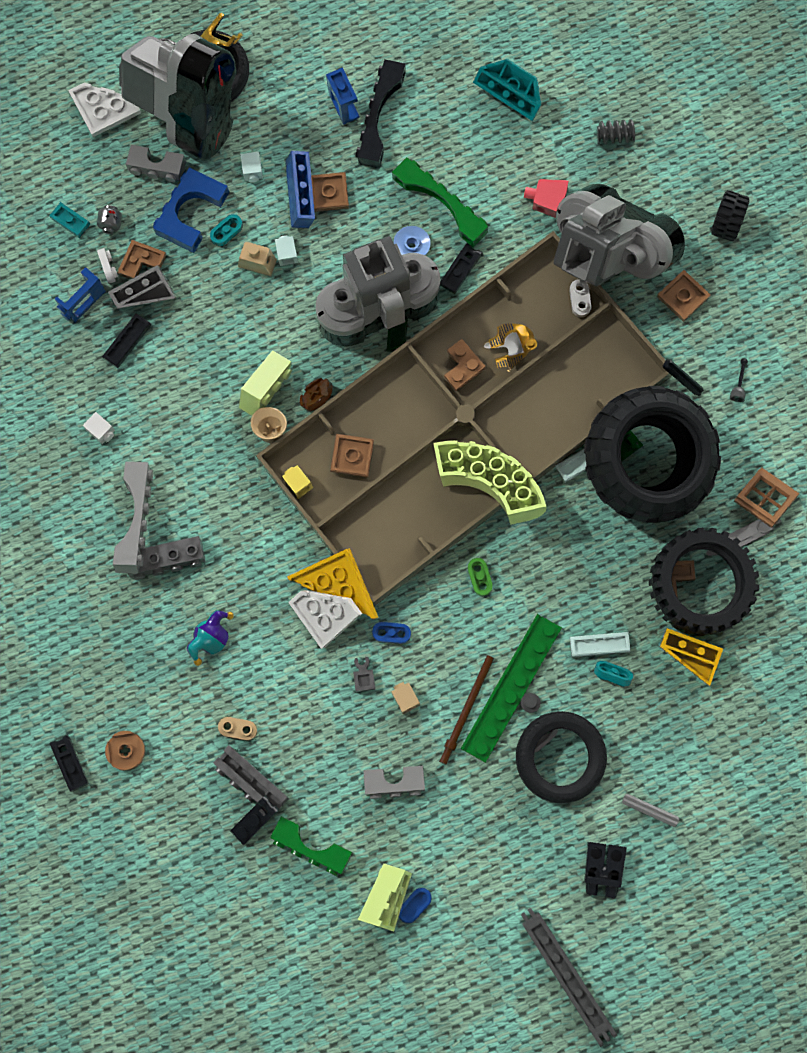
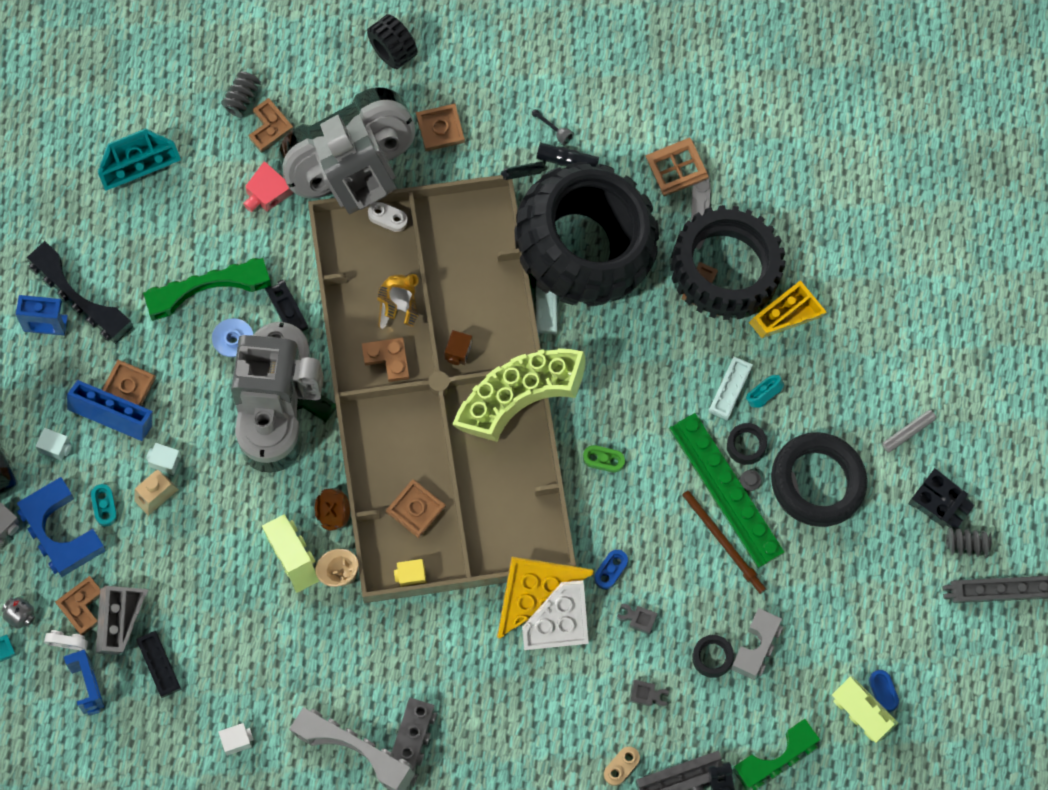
camera: 70 degrees left, 5 degrees down
piece [187,610,234,666] -> none
tan brick [391,682,420,714] -> none
none -> medium nougat plate [248,98,294,153]
none -> reddish brown brick [445,330,473,365]
none -> black axle [536,142,599,167]
none -> flat silver plate [629,680,669,706]
none -> black tyre [692,635,734,678]
none -> black tyre [727,423,767,465]
none -> dark grey piece [946,528,992,558]

